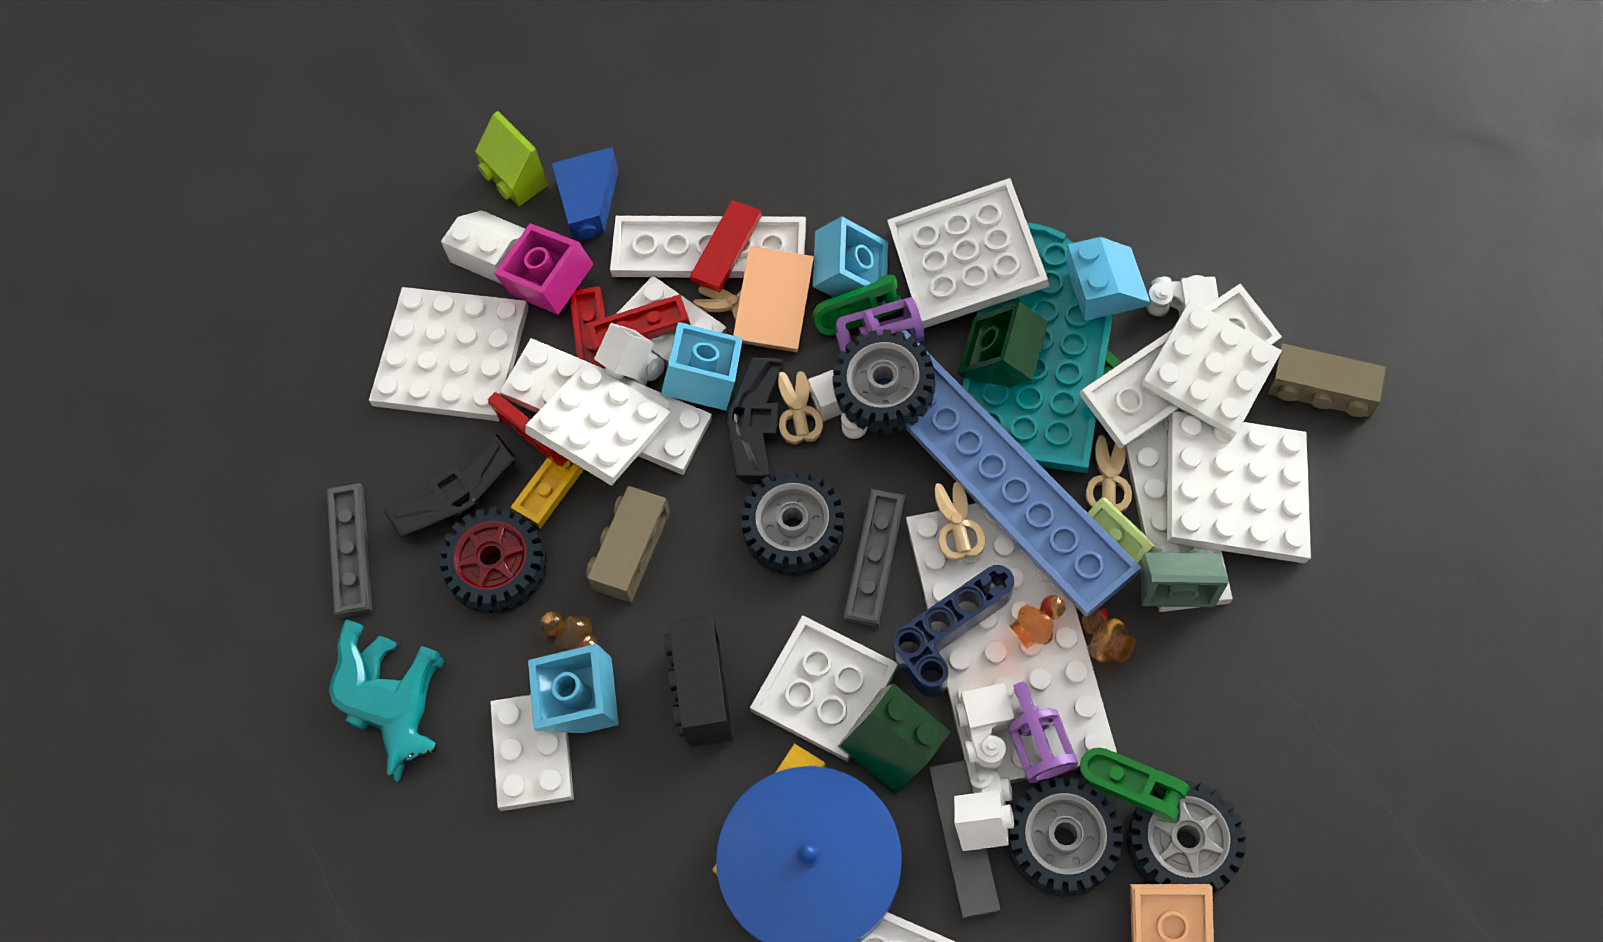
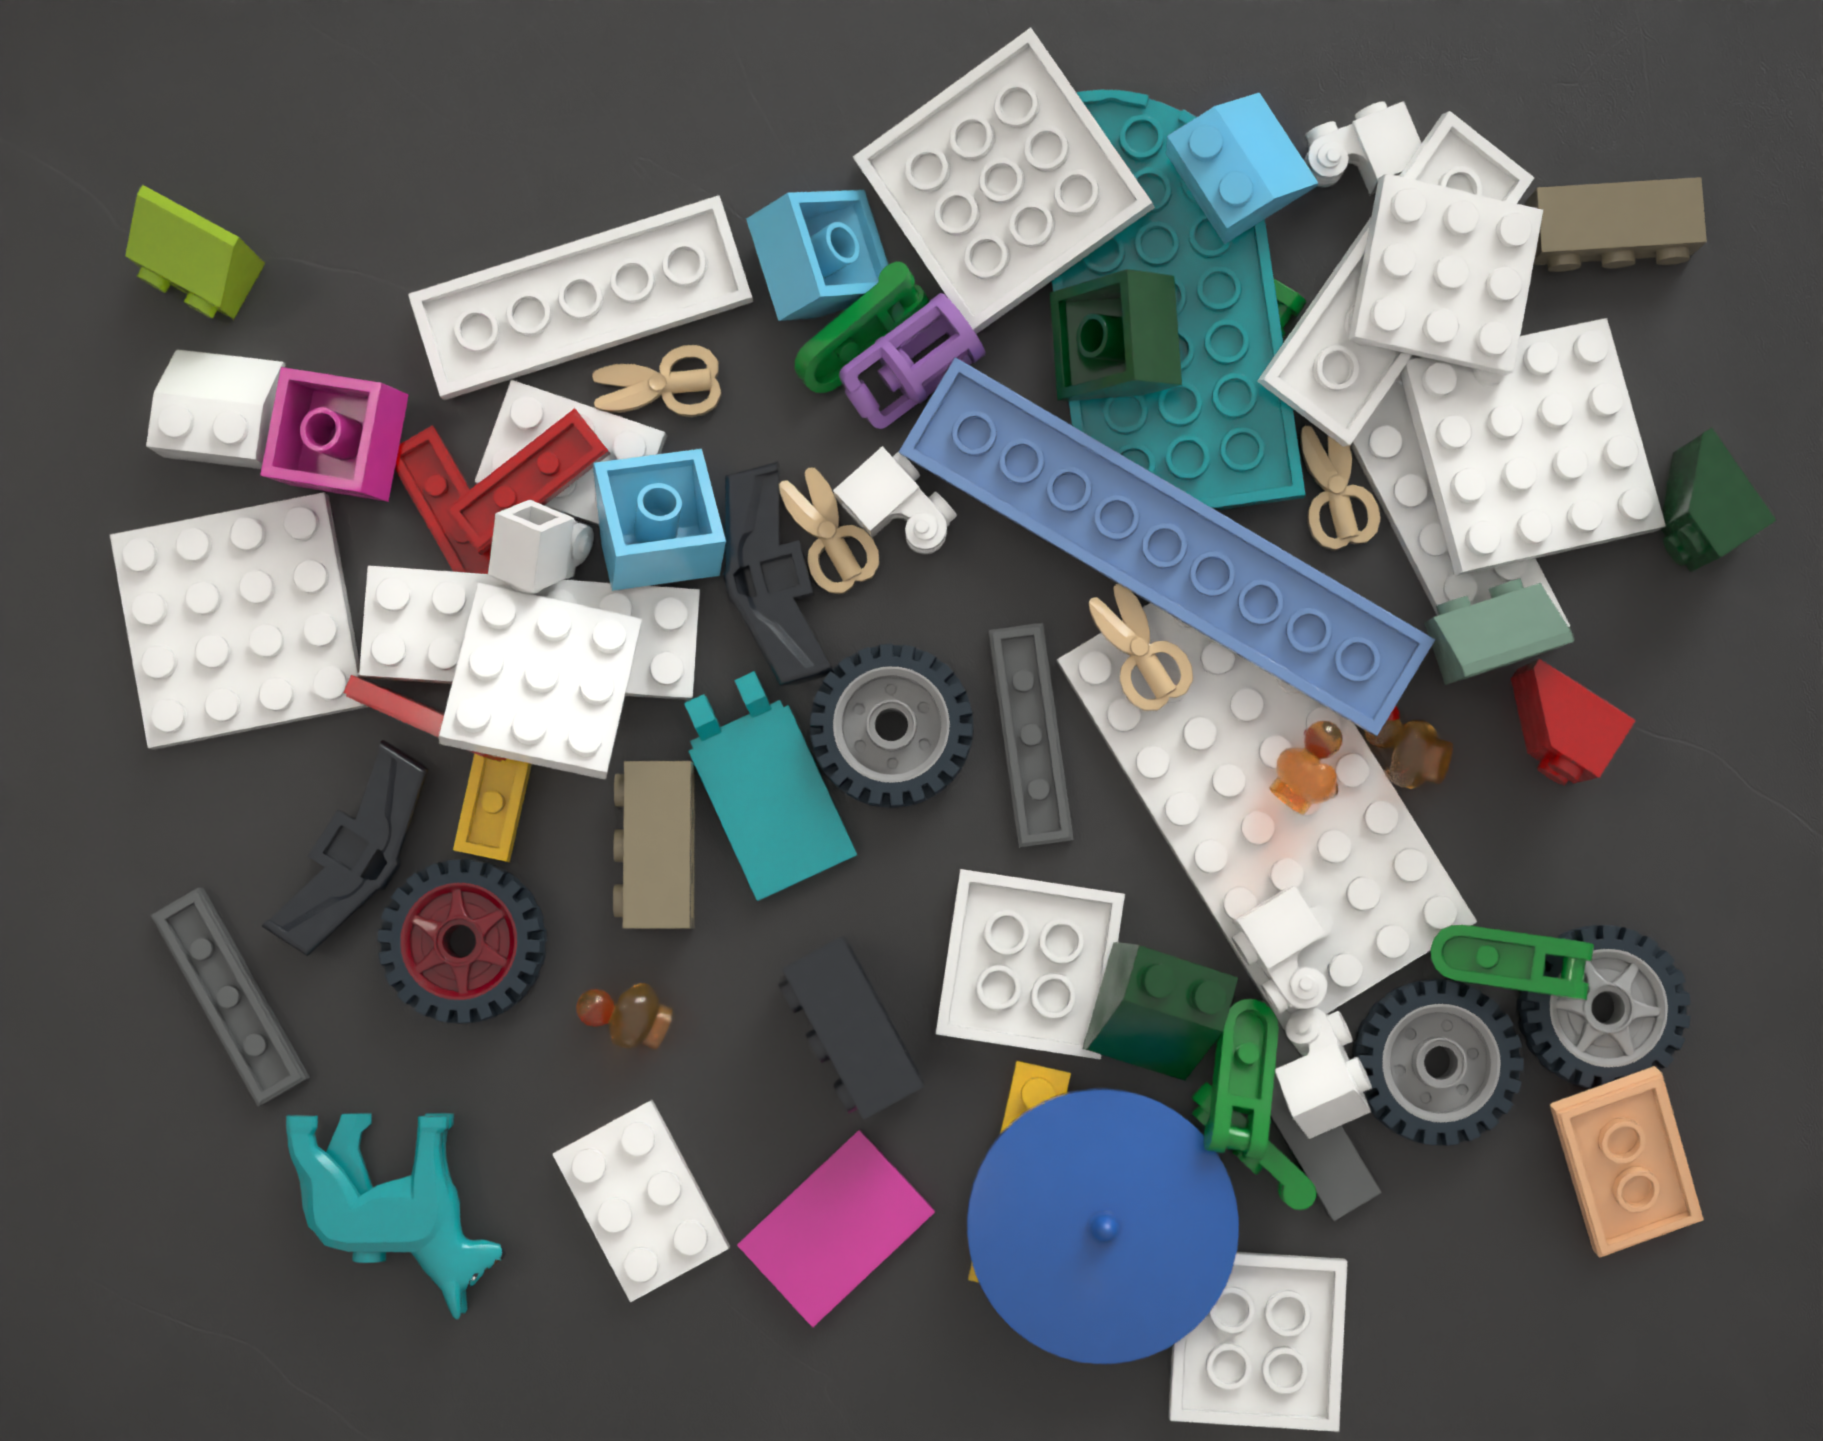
camera: 20 degrees left, 20 degrees up
medium azure slope [528,644,619,733] -> none
blue slope [552,147,618,241] -> none
red tile [690,200,762,293] -> none
light nougat tile [733,246,814,353] -> none
wheel [832,329,935,434] -> none
dark blue beam [893,565,1014,697] -> none
medium lavender piece [1008,681,1079,783] -> none
yellowish green plate [1088,498,1156,564] -> none
none -> teal tile [684,671,857,901]
none -> dark pink tile [737,1129,935,1328]
none -> green plate [1191,1082,1317,1210]
none -> green plate [1204,999,1279,1160]
none -> red slope [1511,659,1636,785]
none -> dark green slope [1661,427,1776,572]

